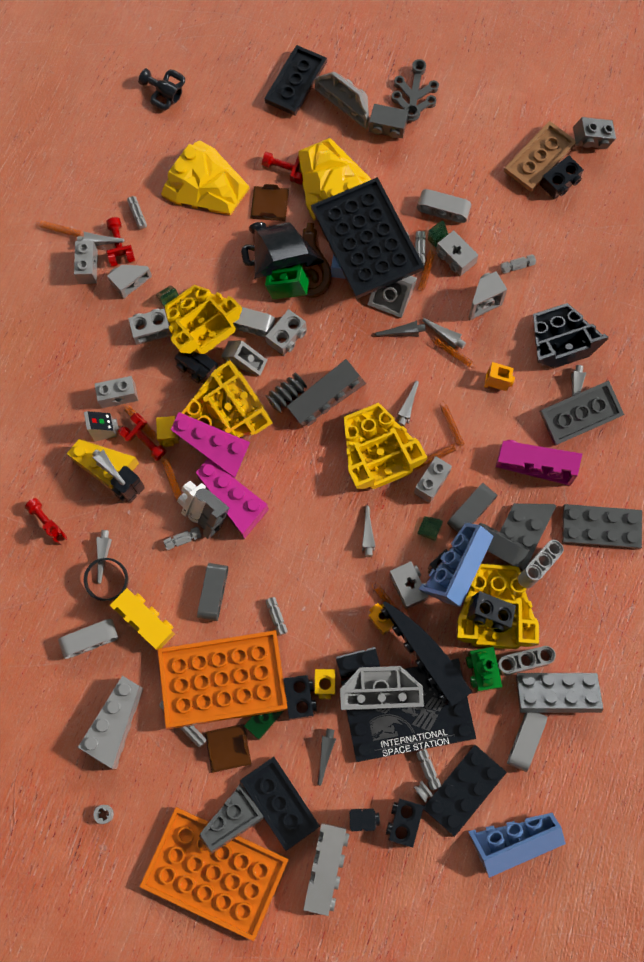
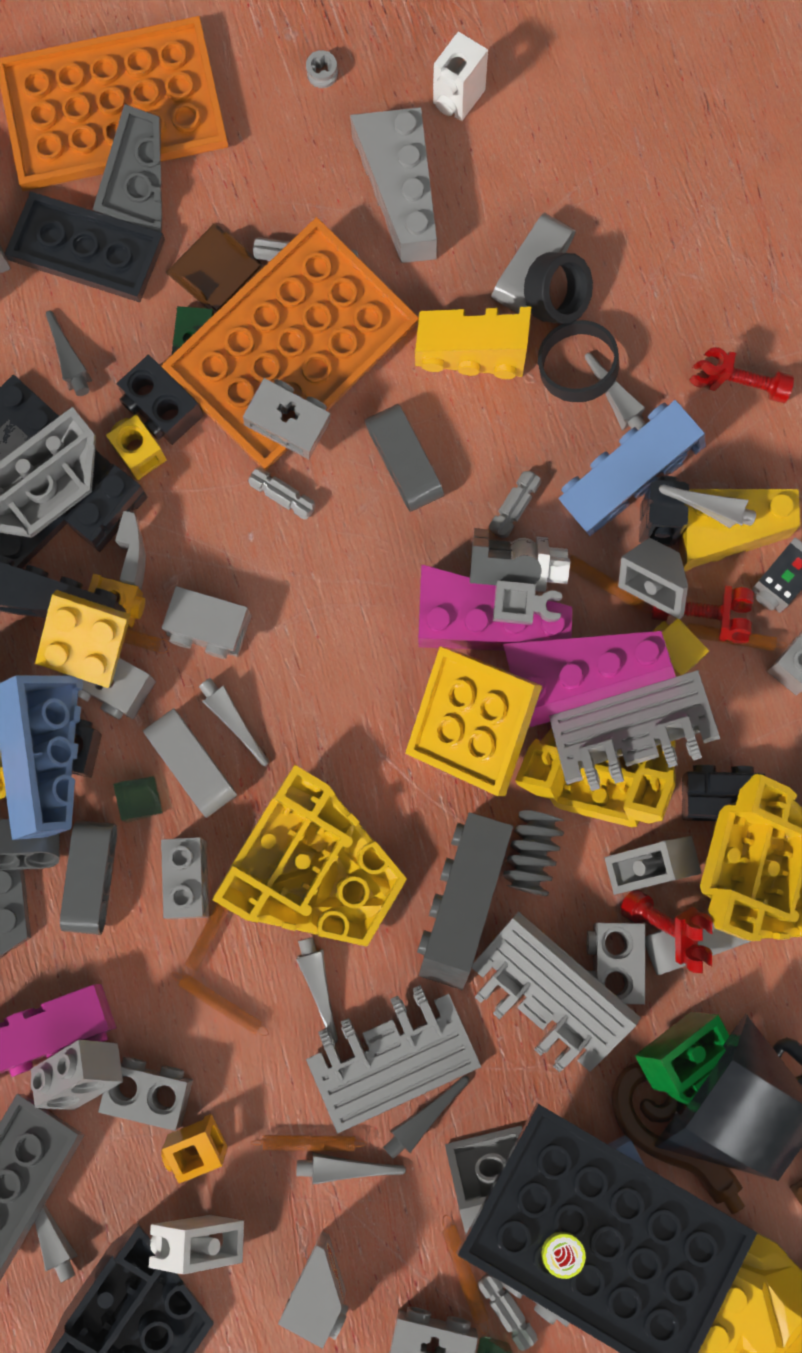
camera: 145 degrees right, 5 degrees up
none -> light grey brick [31,1040,123,1110]
none -> yellow plate [35,590,131,688]
none -> light grey brick [98,1057,193,1131]
none -> light grey slope [115,511,146,590]
none -> light grey beam [143,708,237,818]
none -> white brick [149,1215,244,1274]
none -> light grey brick [162,586,251,659]
none -> light grey brick [243,378,330,460]
none -> light grey hinge [306,985,481,1134]
none -> yellow plate [405,646,542,796]
none -> white brick [433,31,488,121]
none -> light grey hinge [472,911,641,1072]
none -> light grey plate [493,581,562,625]
none -> black tyre [524,252,593,323]
none -> tile [541,1232,586,1279]
none -> light grey hinge [549,670,720,791]
none -> medium blue wedge [558,400,706,536]
none -> light grey slope [618,538,688,619]
none -> red bar [621,889,713,973]

